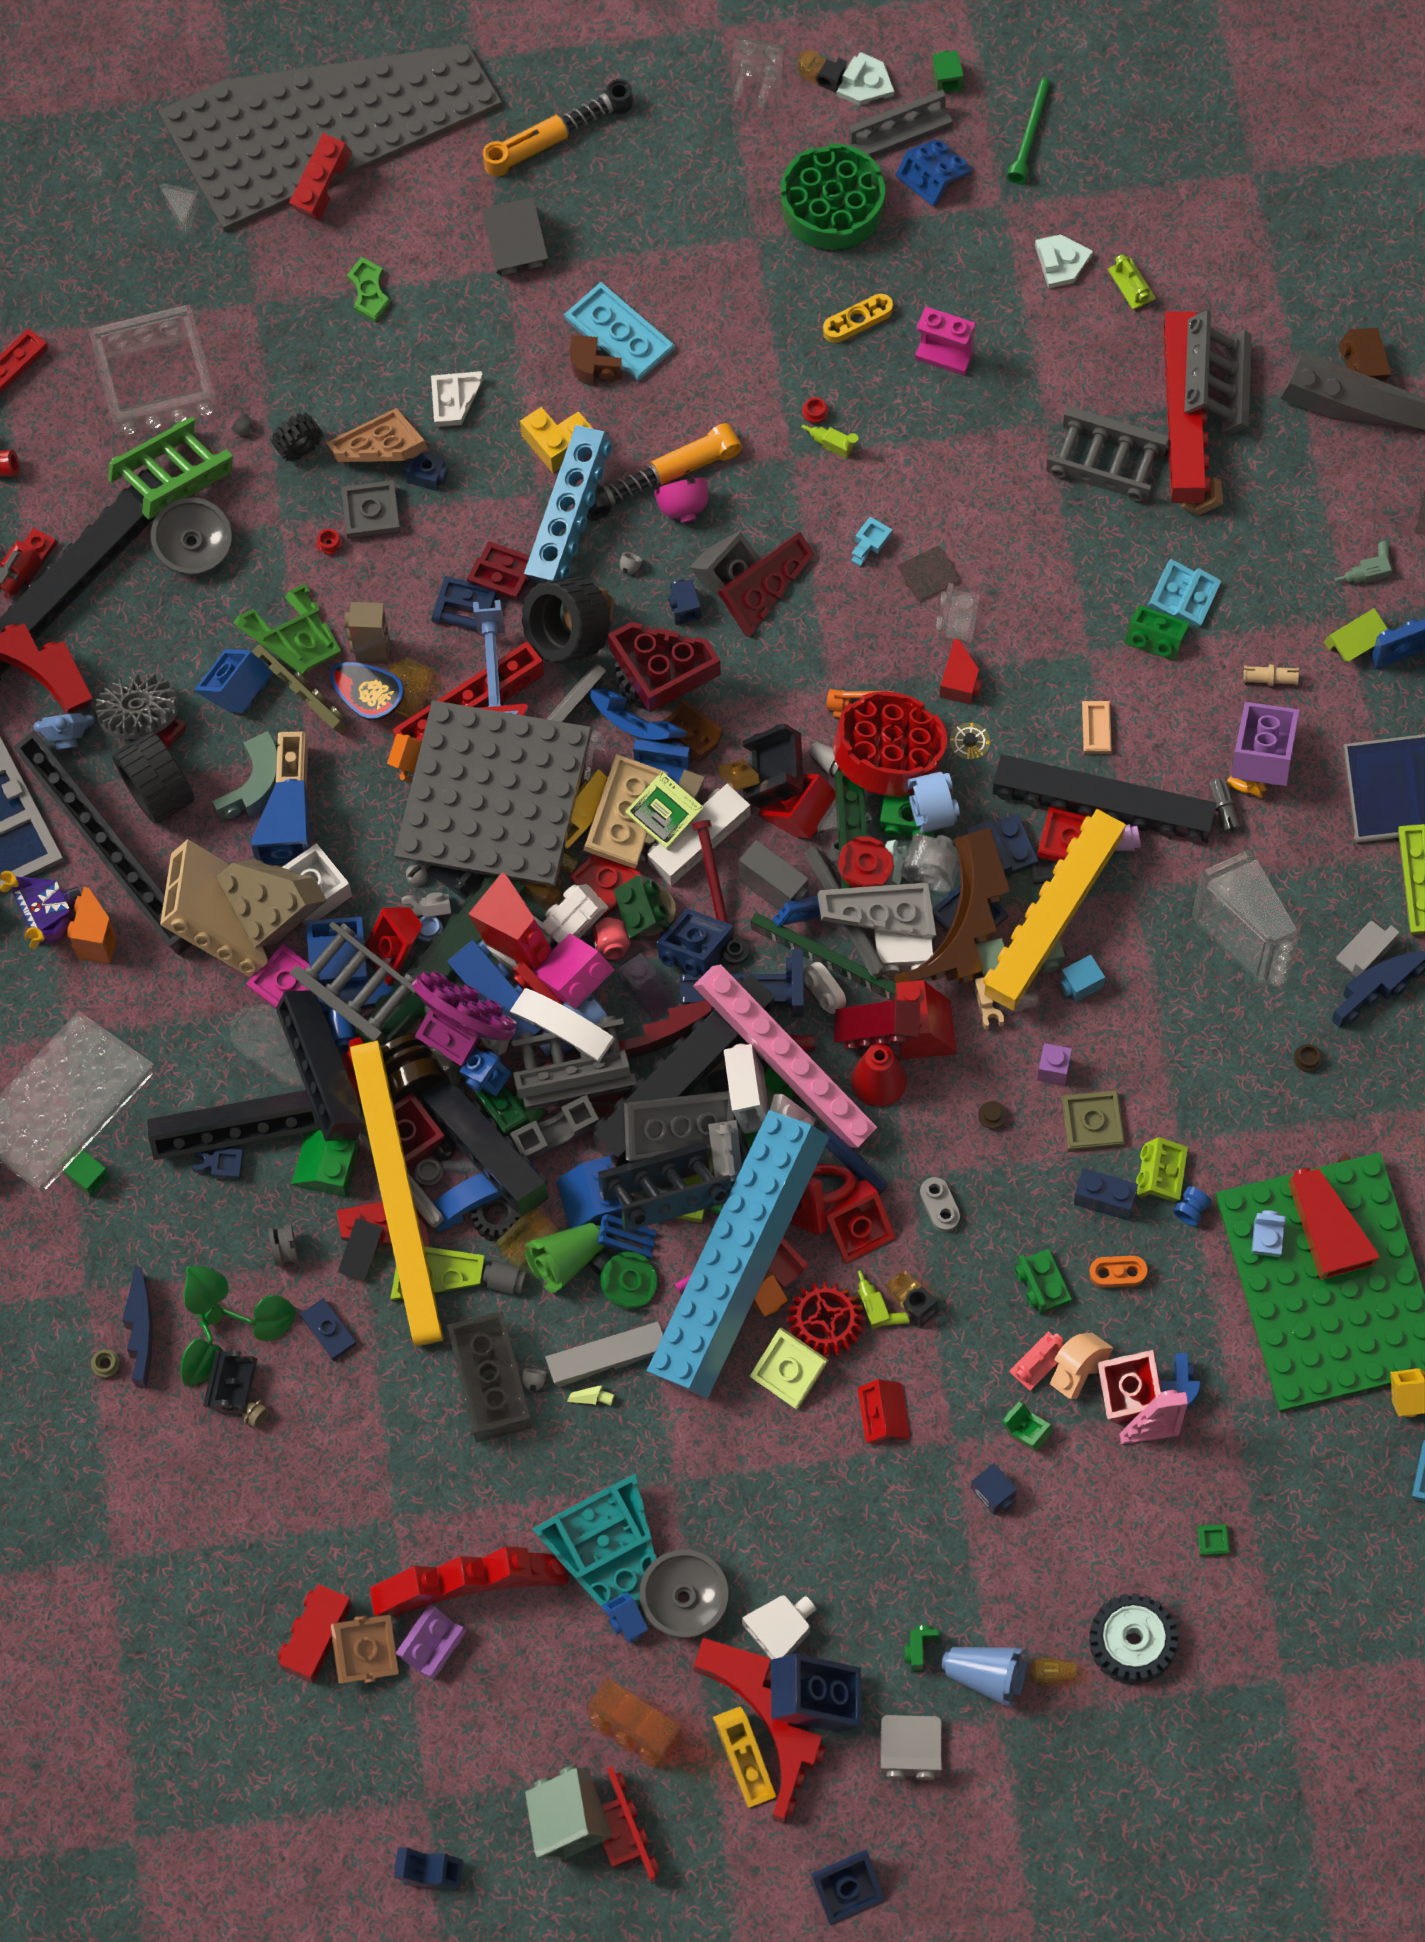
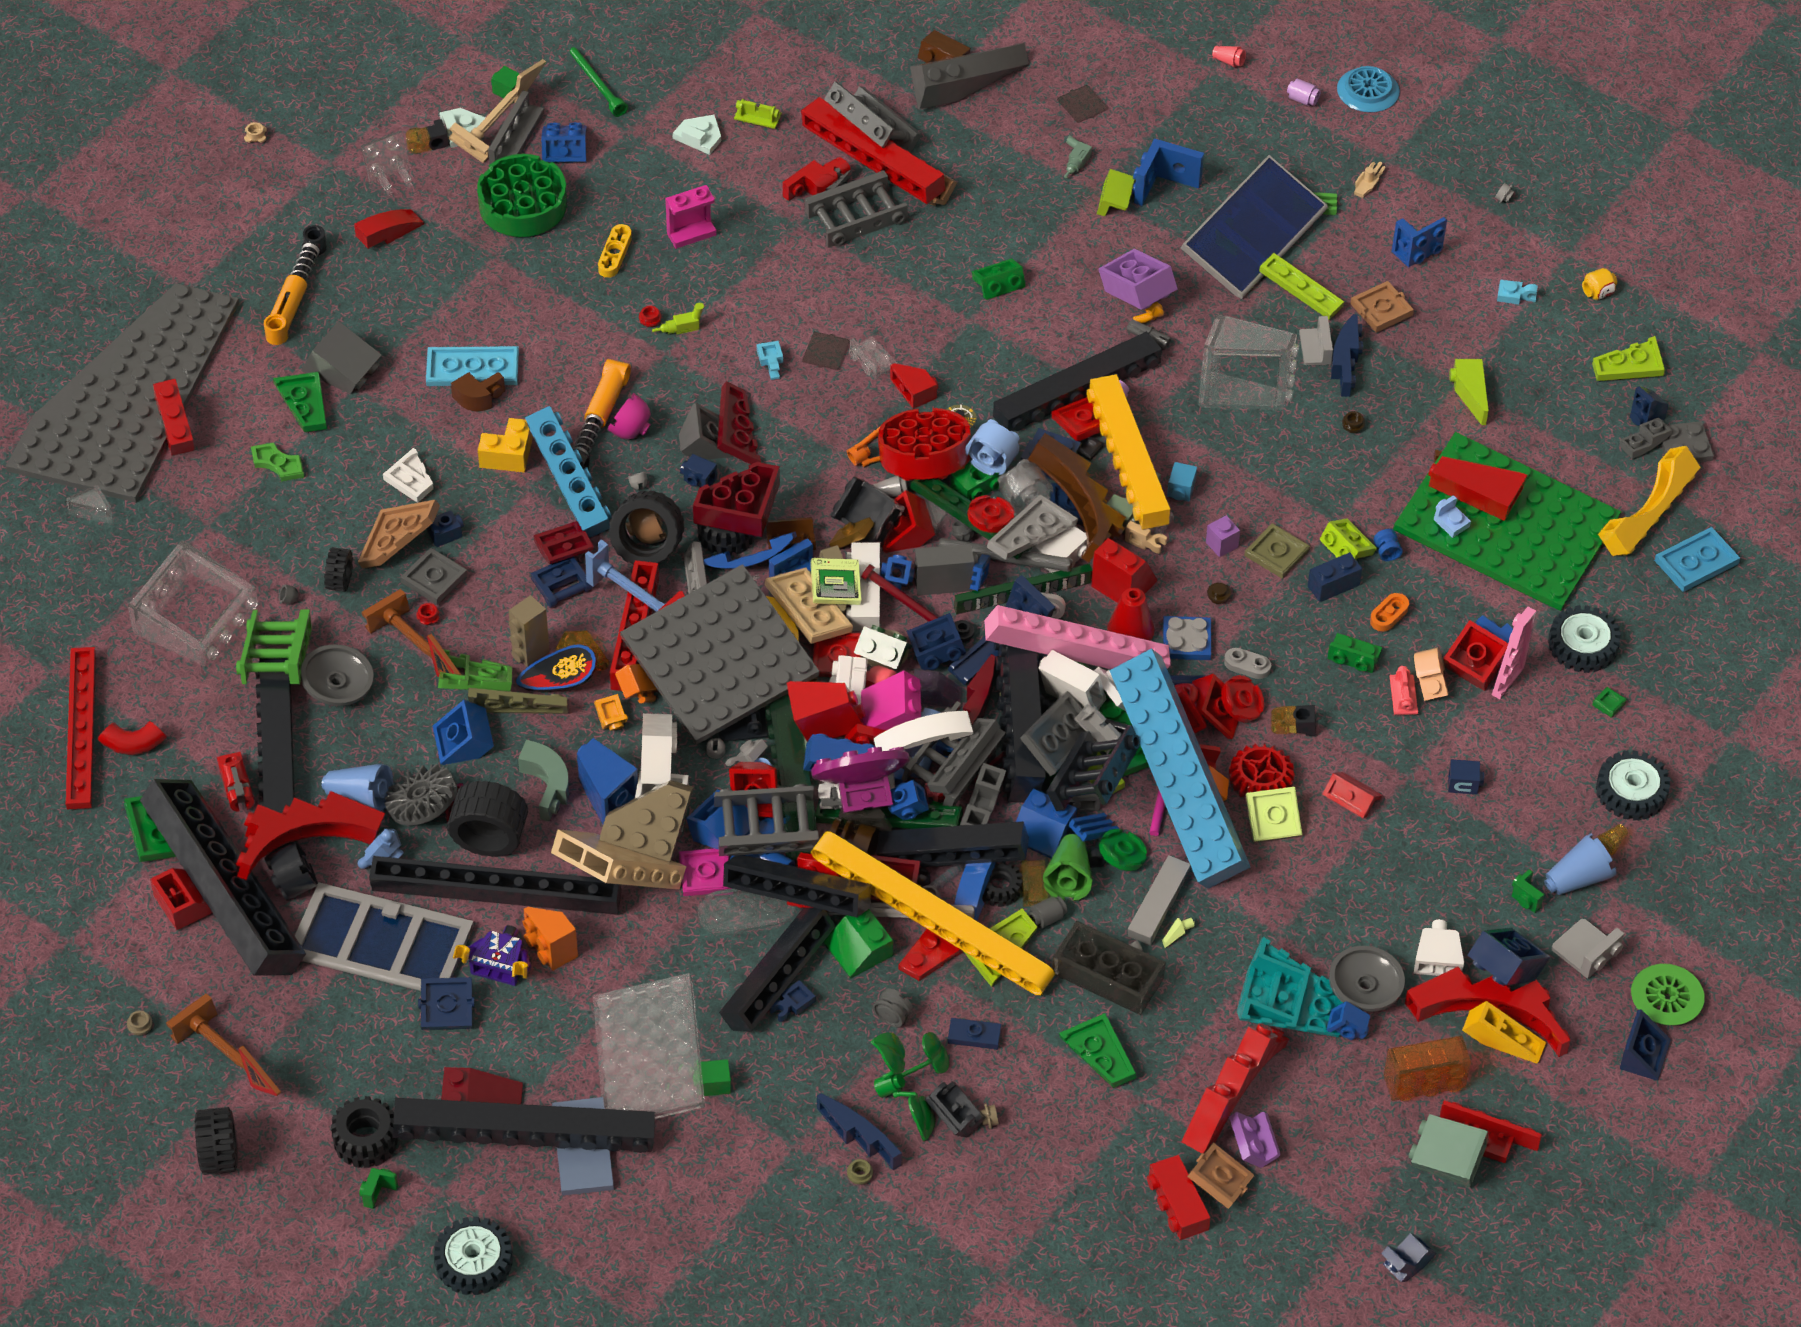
camera: 50 degrees left, 15 degrees down
tan brick [276,732,309,791] -> none
black tile [338,1218,383,1281] -> none
dark red brick [834,1000,920,1050] -> none
lime piece [858,1270,909,1329] -> none
green bracket [1002,1401,1054,1452] -> none
light nougat tile [1082,701,1112,754] -> none
medium azure slope [1147,559,1221,627] -> none
tan pin [1243,664,1299,686] -> none
none -> green wing [273,372,327,432]
none -> medium blue cone [322,764,393,812]
none -> red slope [354,209,424,249]
none -> dark orange piece [361,589,461,677]
none -> tan piece [449,59,547,163]
none -> light orange bracket [594,694,628,731]
none -> white wedge [641,713,677,784]
none -> red plate [782,157,851,201]
none -> blue brick [880,555,915,590]
none -> green wing [1059,1013,1137,1088]
none -> light grey piece [1163,616,1211,660]
none -> red tile [1221,675,1264,723]
none -> wheel [1548,605,1621,673]
none -> bright green piece [1631,964,1705,1025]

